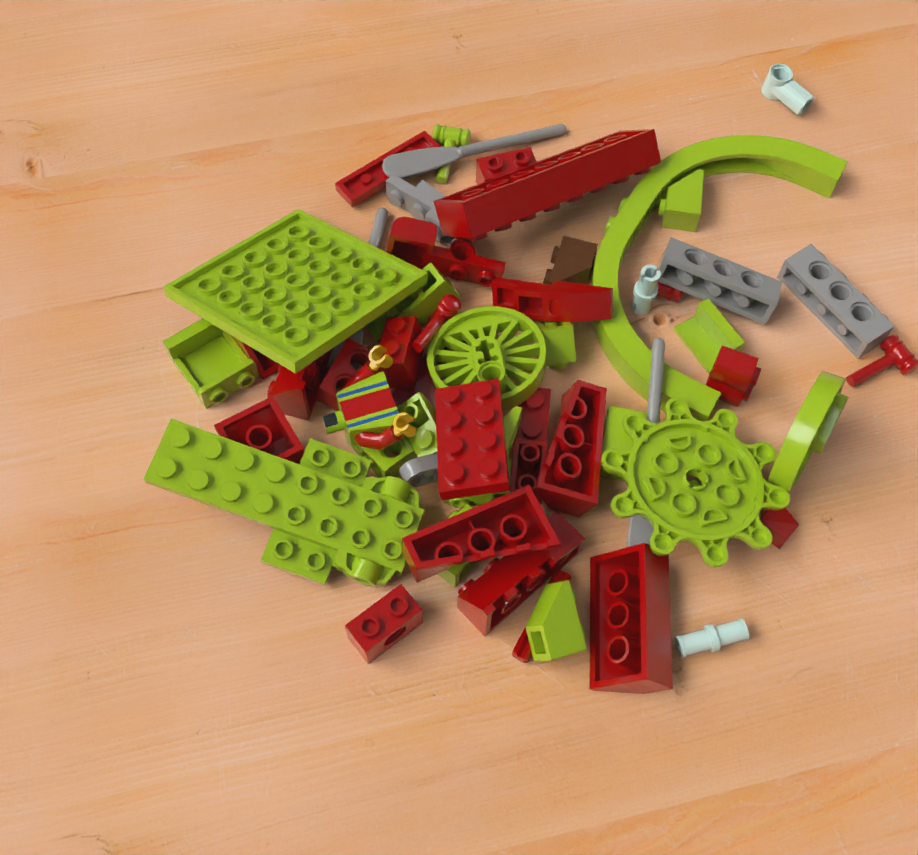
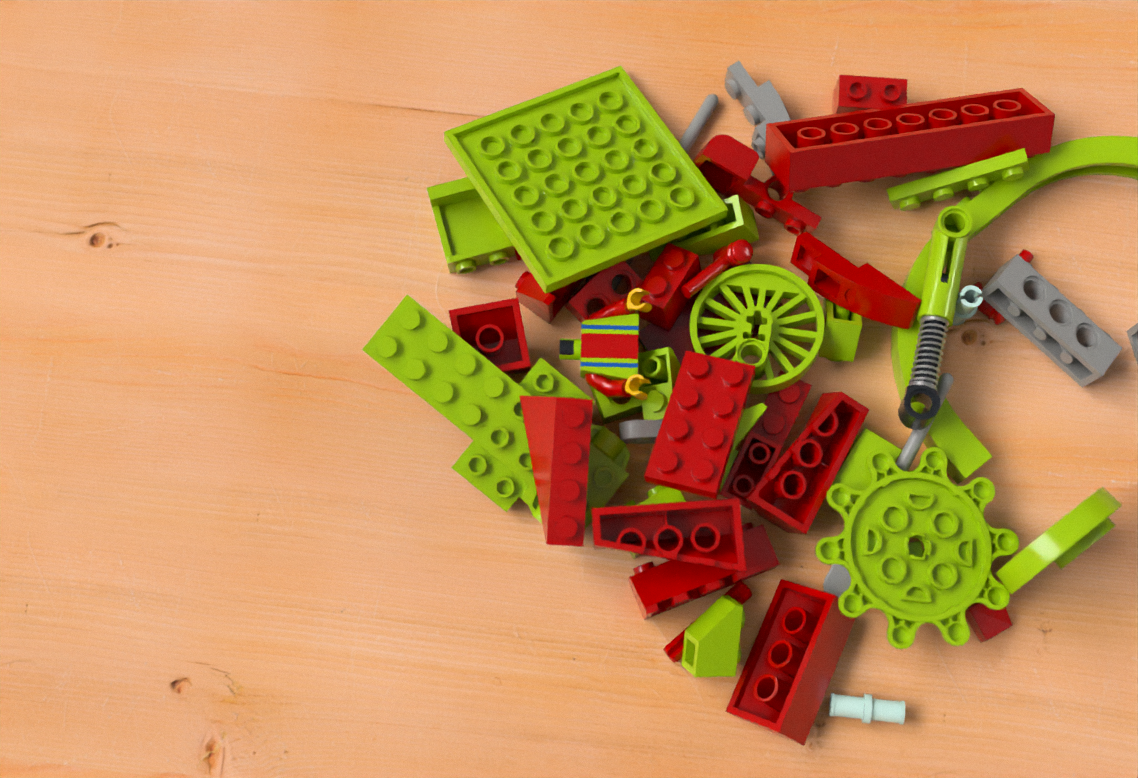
camera: 25 degrees right, 15 degrees up
red plate [335,130,441,208] -> none
red brick [345,584,423,664] -> none
light grey piece [382,124,567,179] -> none
lime piece [432,124,471,184] -> none
reddish brown slope [543,236,598,285] -> none
lime slope [657,169,704,232] -> none
lime panel [674,298,745,374] -> none
red brick [706,346,762,407] -> none
none -> red wedge [519,395,593,547]
none -> lime plate [887,148,1030,211]
none -> piece [898,206,973,430]

